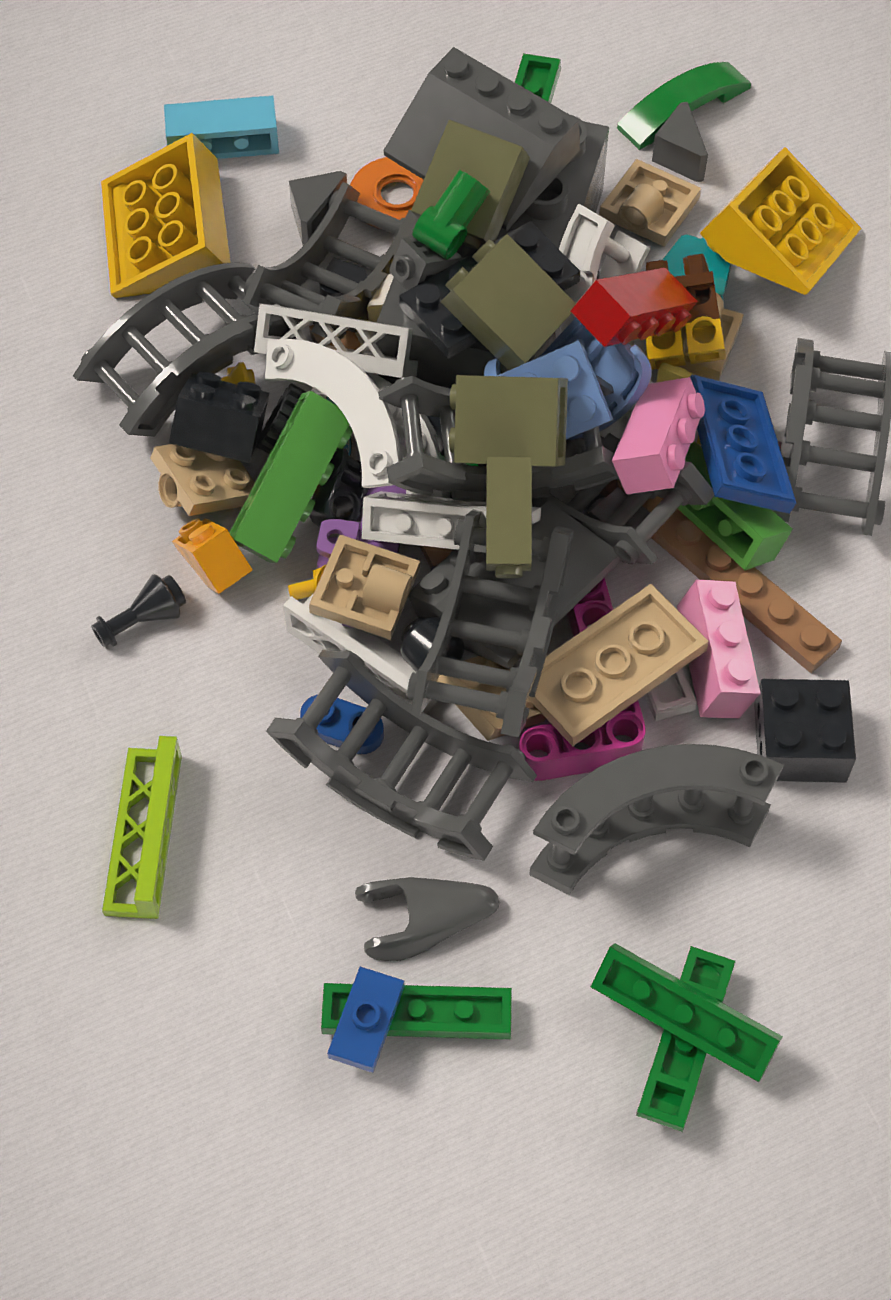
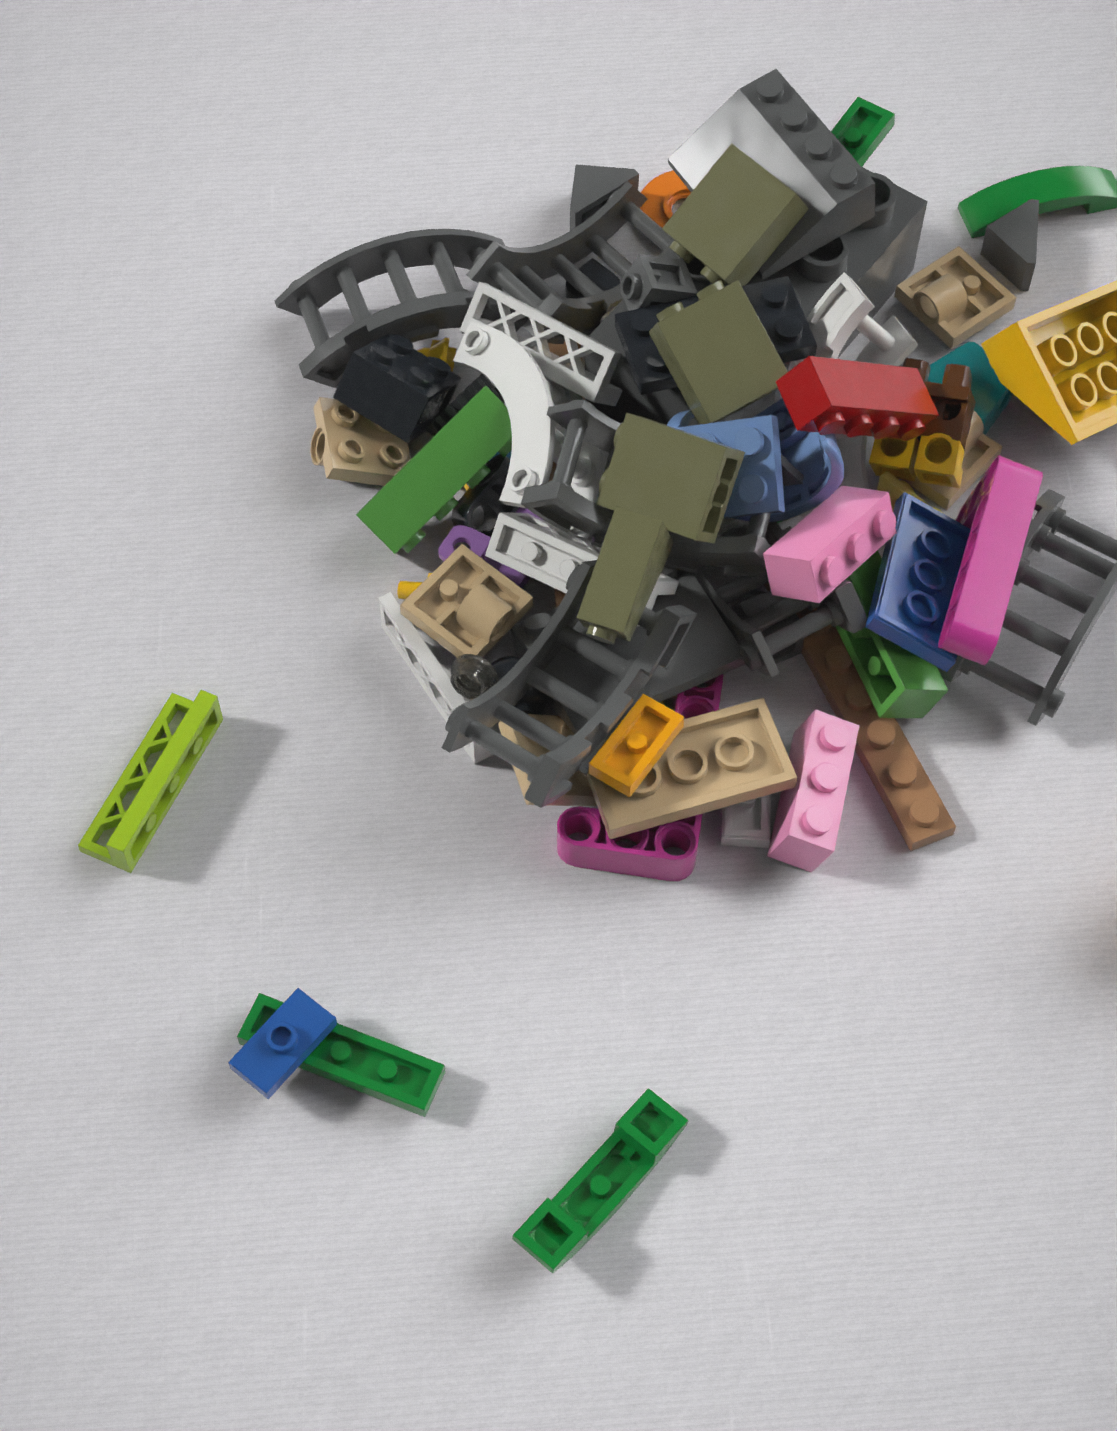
camera: 20 degrees right, 0 degrees up
black piece [91,574,186,647] -> none
yellow slope [101,133,230,298] -> none
medium azure brick [164,95,279,159] -> none
light orange slope [172,518,253,594] -> none
dark grey fence [266,650,537,861] -> none
blue plate [300,694,384,754] -> none
dark grey animal [355,877,499,961] -> none
green piece [412,170,490,260] -> none
dark grey fence [529,744,784,895] -> none
green plate [590,943,783,1082] -> none
black piece [754,679,856,783] -> none
none -> clear smoke plate [451,654,498,699]
none -> light orange plate [589,694,684,798]
none -> dark pink beam [938,455,1043,666]

